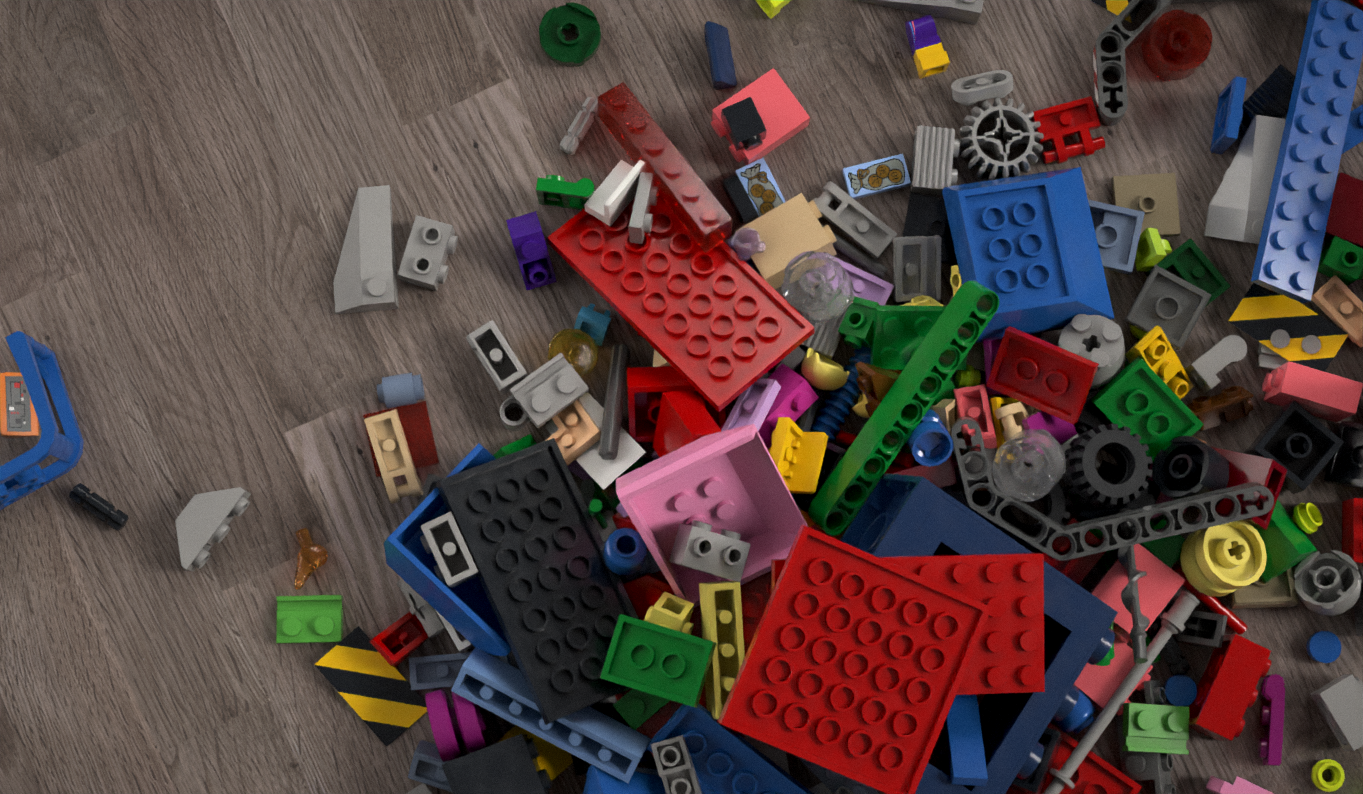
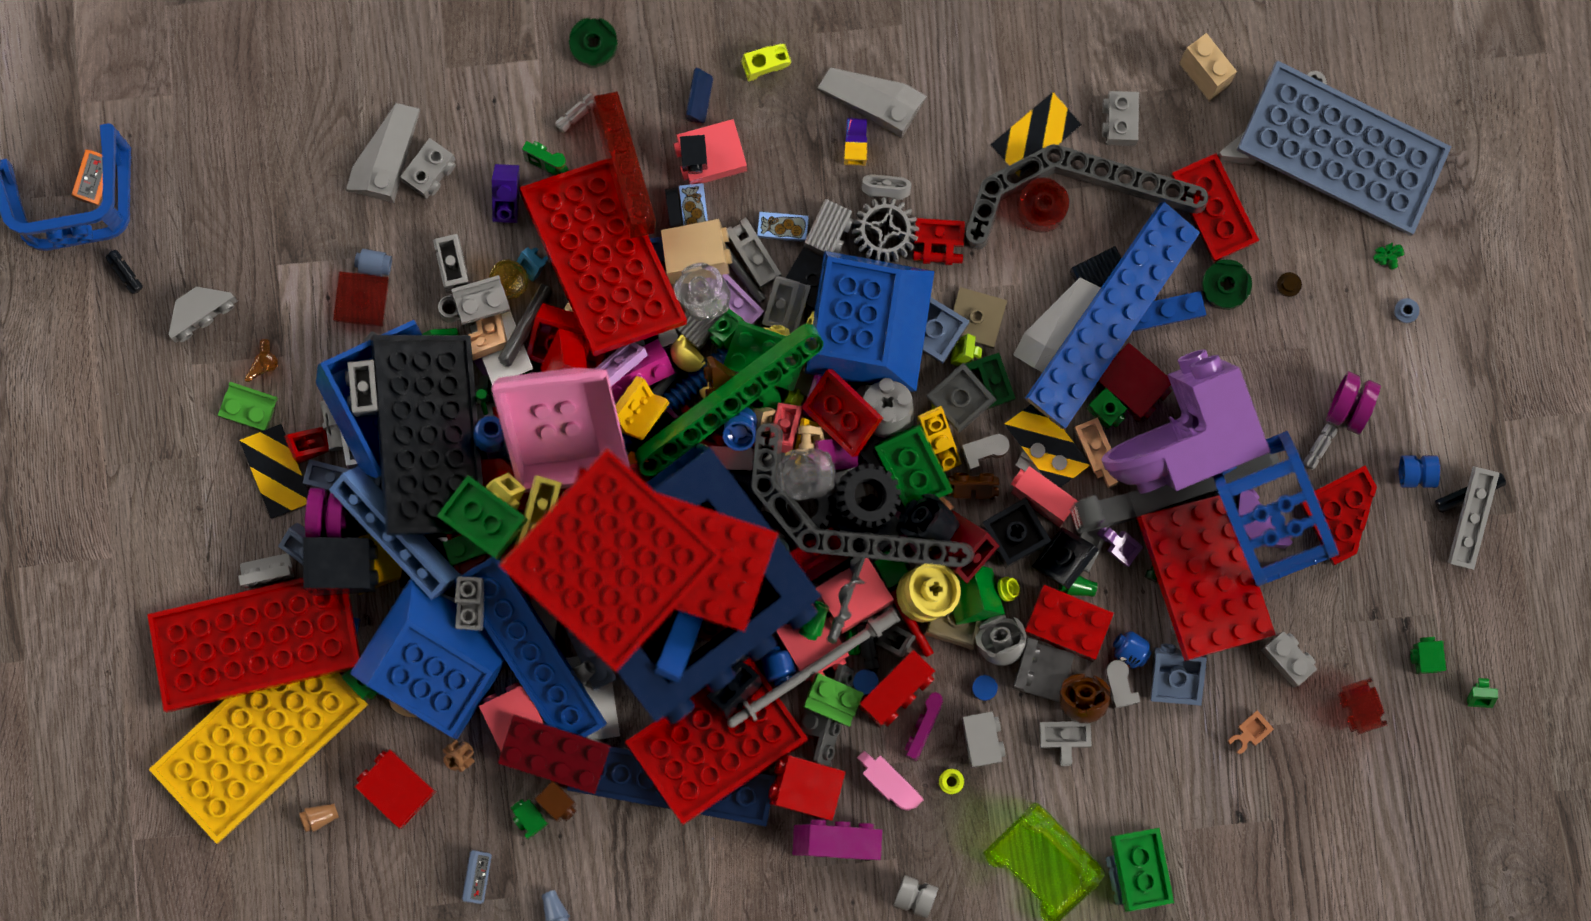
camera: 20 degrees right, 0 degrees up
tan plate [364,409,423,504] -> none
white panel [584,160,647,226] -> none
light grey plate [629,172,659,244] -> none
light grey brick [669,520,751,582] -> none
clear purple plate [728,227,766,261] -> none
blue plate [1210,76,1247,155] -> none

